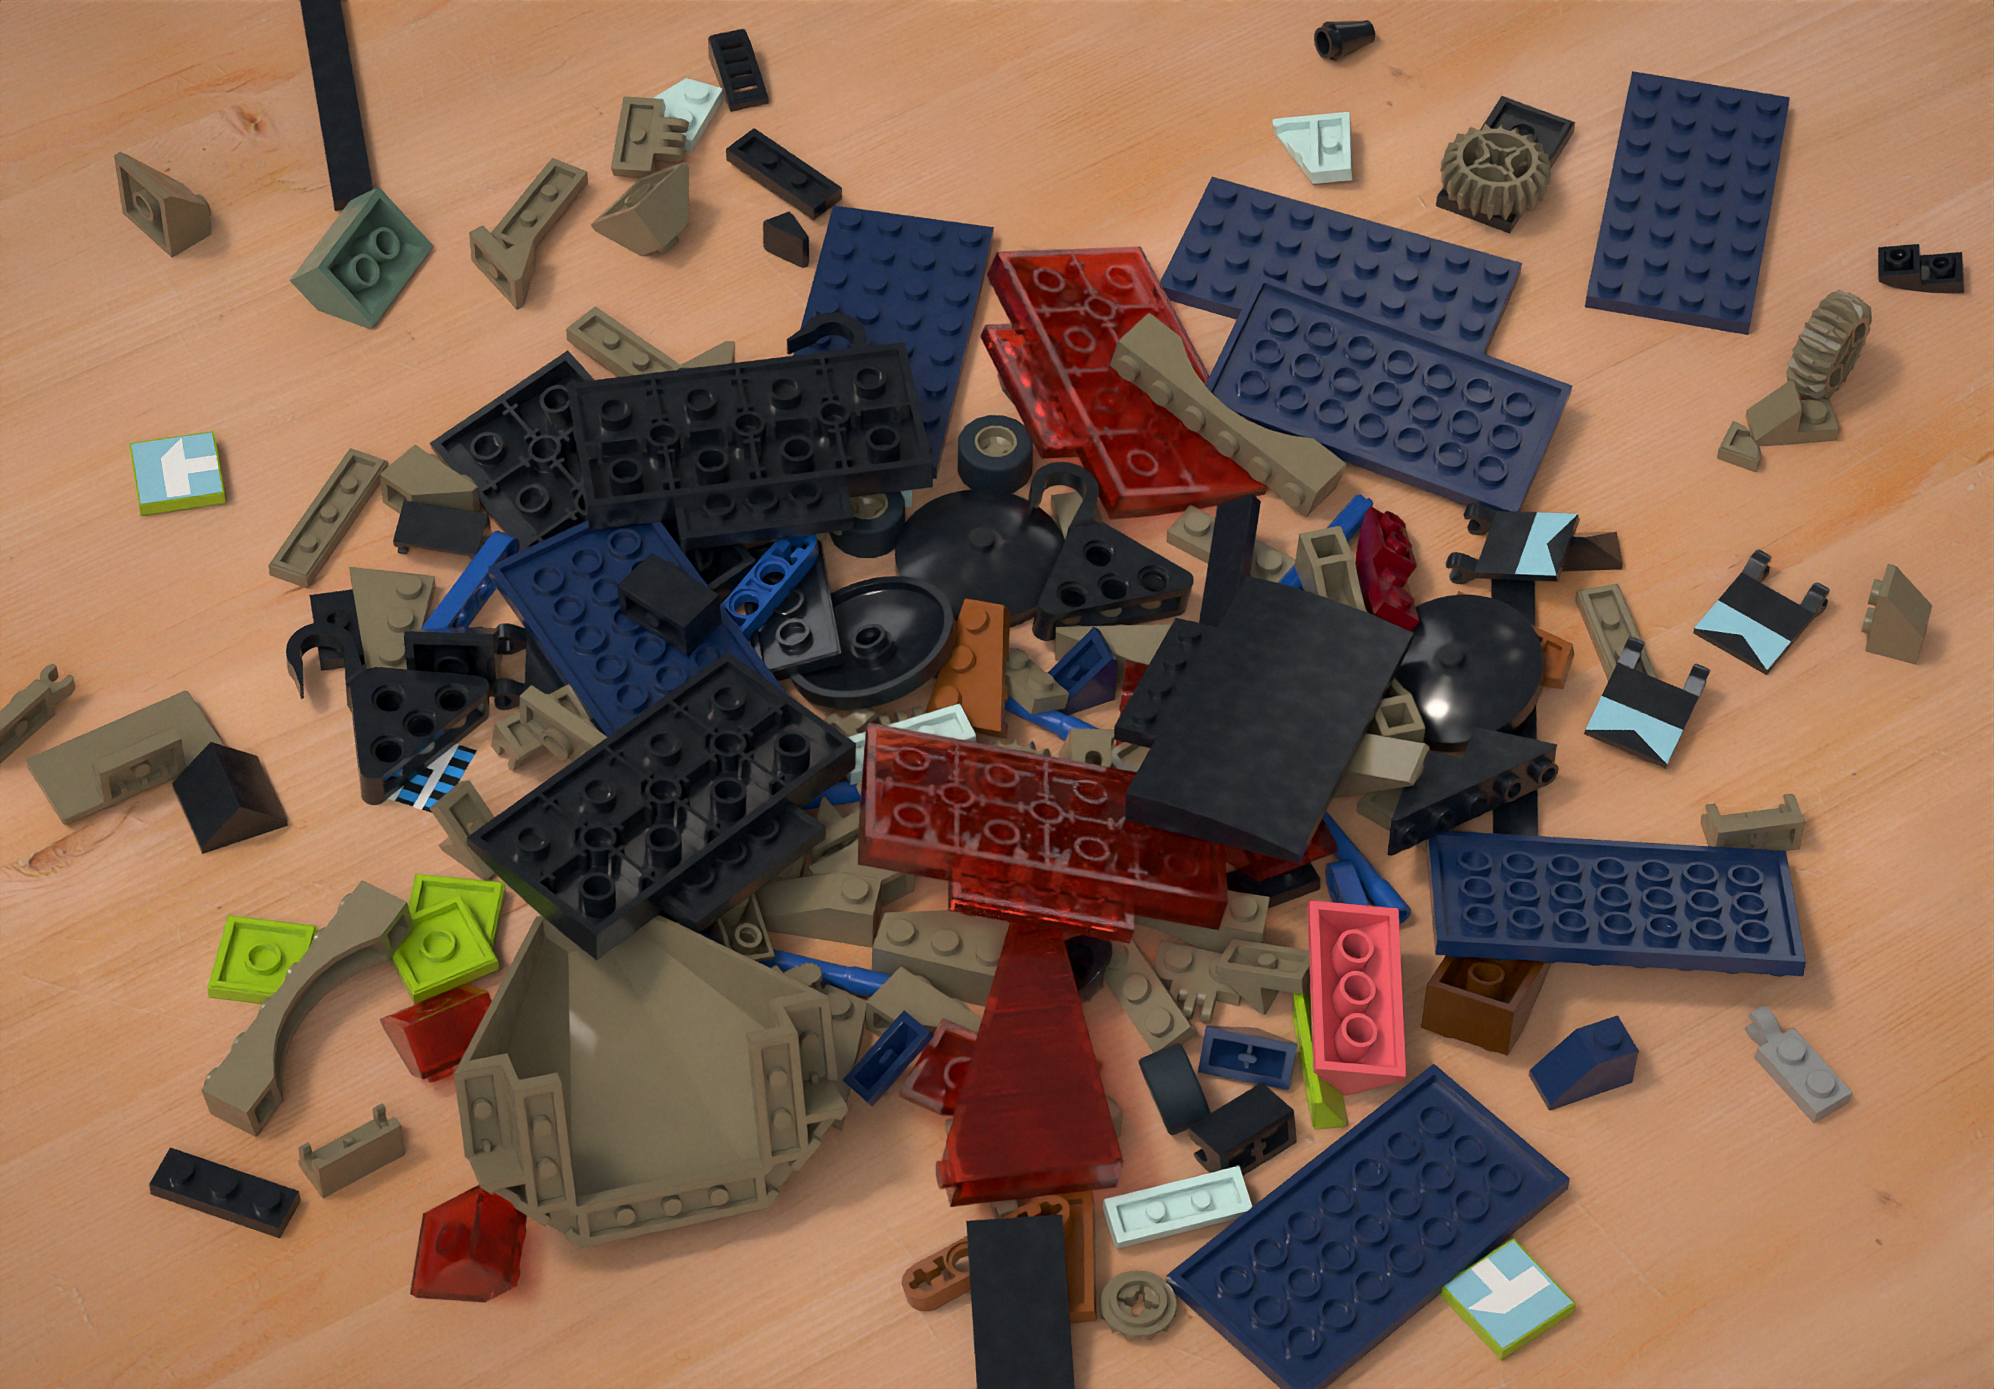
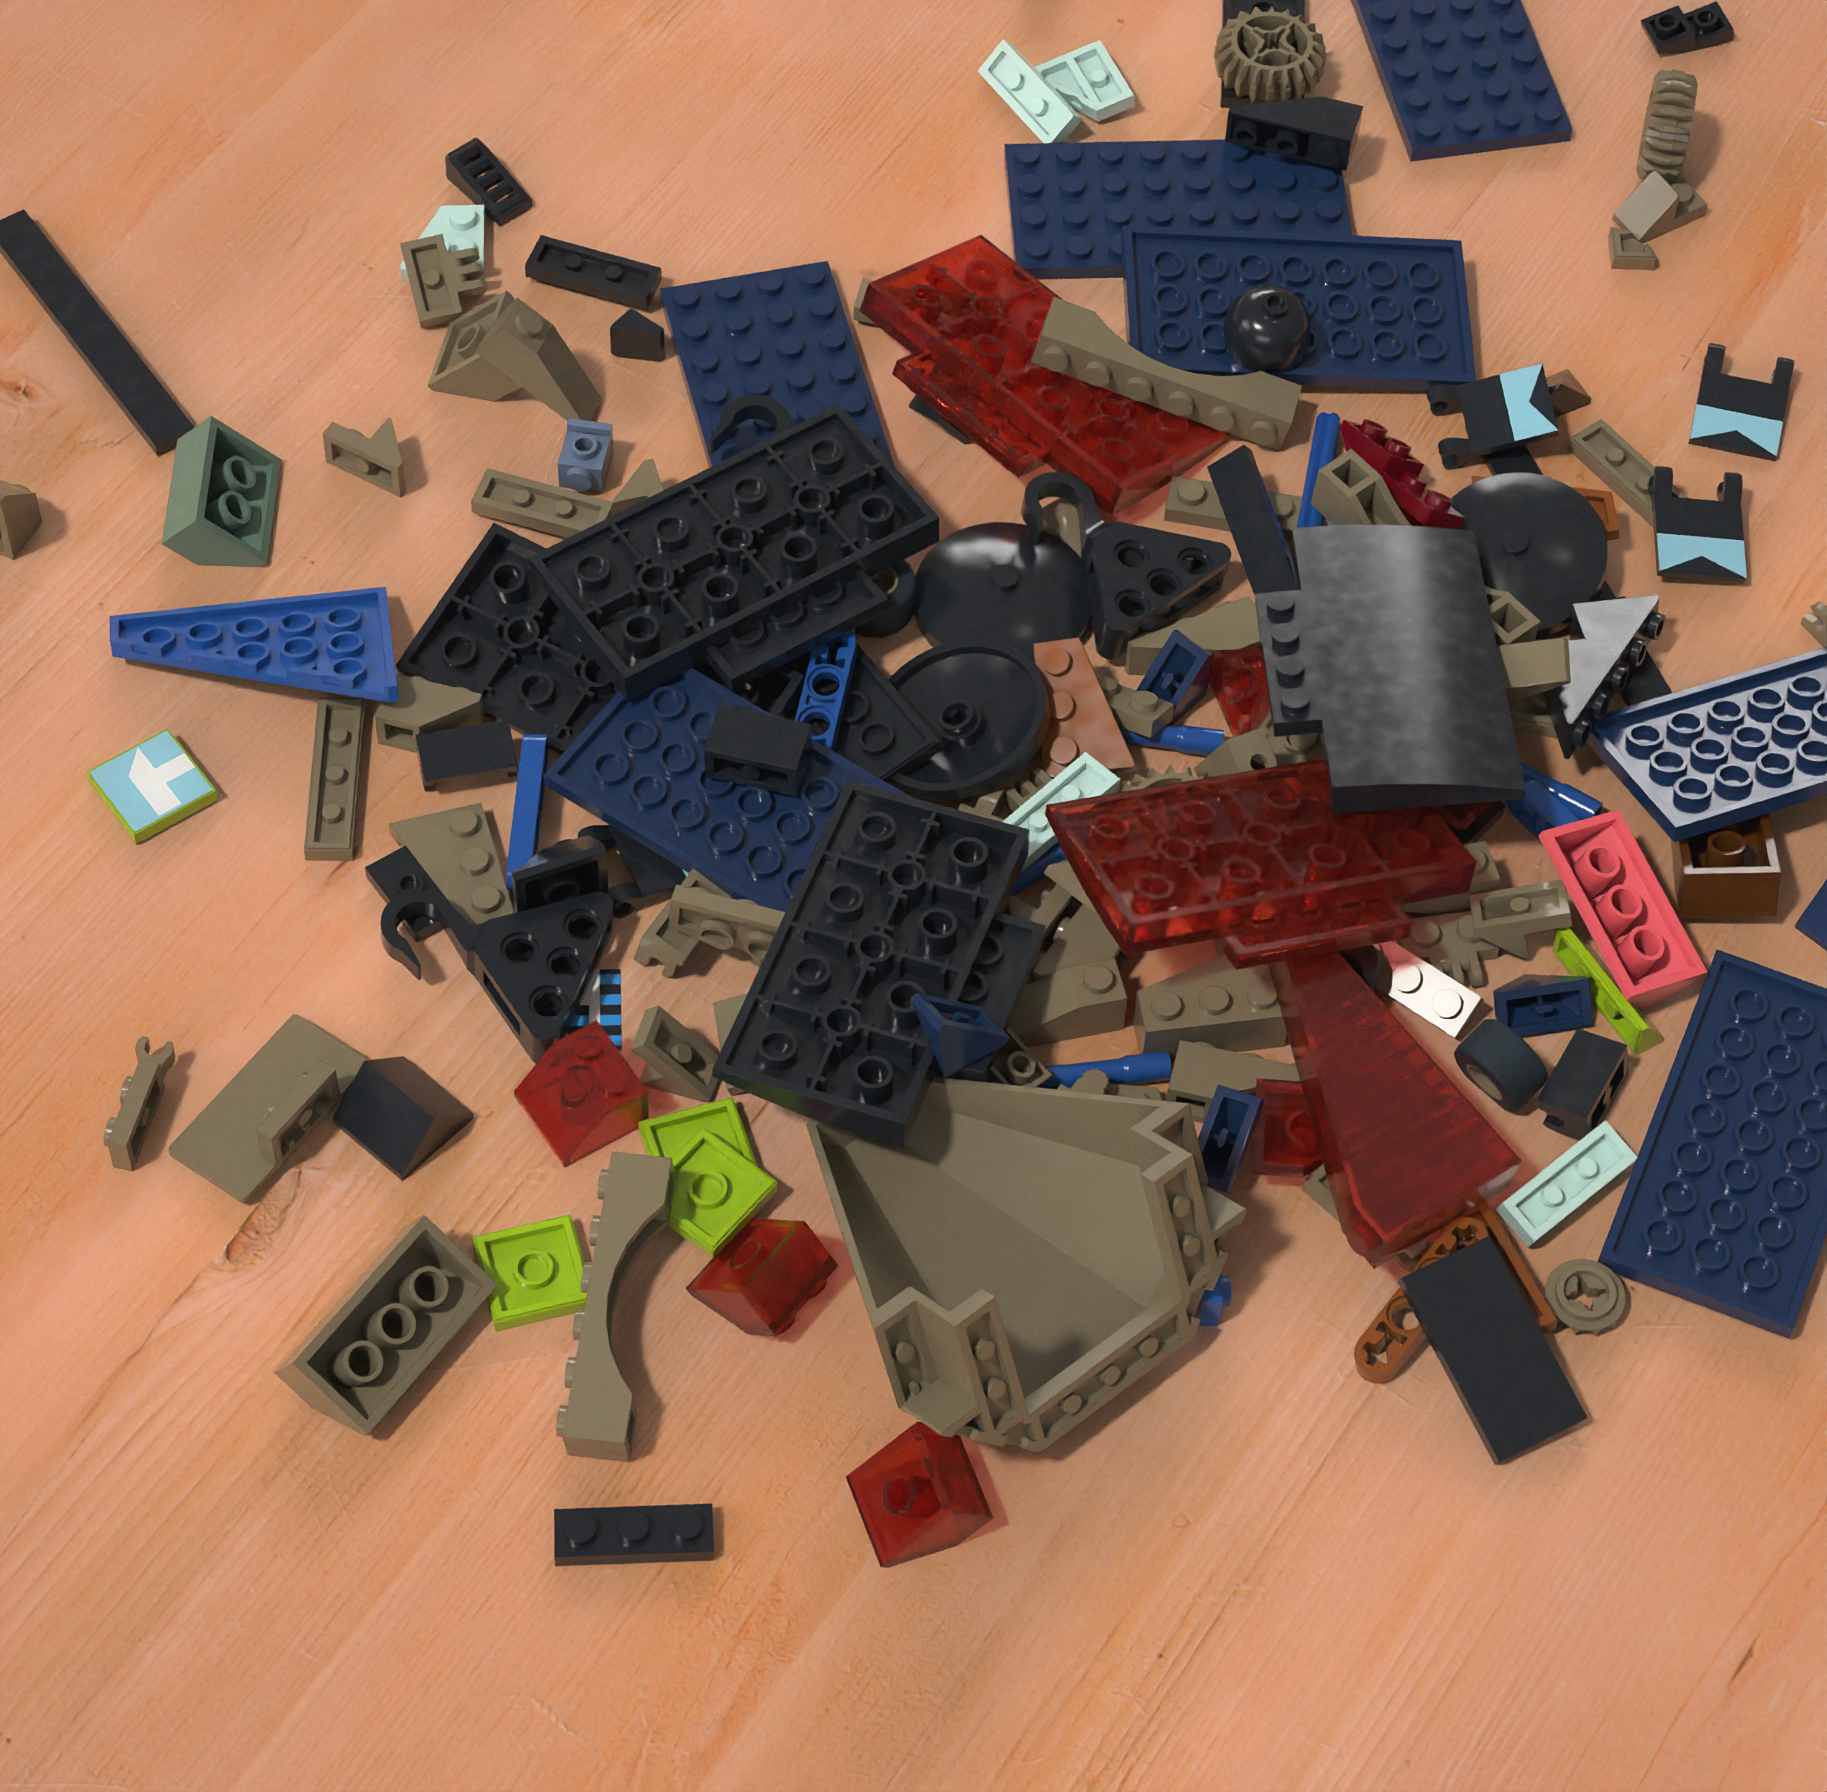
camera: 25 degrees left, 5 degrees up
dark tan hinge [298,1103,405,1198] -> none
dark tan plate [491,158,588,249] -> none
black wheel [957,415,1033,493] -> none
none -> blue wing [110,587,399,702]
none -> dark tan slope [274,1215,497,1436]
none -> dark tan slope [476,298,601,421]
none -> clear red slope [514,1020,649,1168]
none -> sand blue brick [558,418,614,493]
none -> dark blue slope [911,993,1010,1078]
none -> light aqua plate [978,39,1083,143]
none -> blue plate [1197,1274,1231,1326]
none -> black cylinder [1223,284,1311,373]
none -> black slope [1225,96,1363,171]

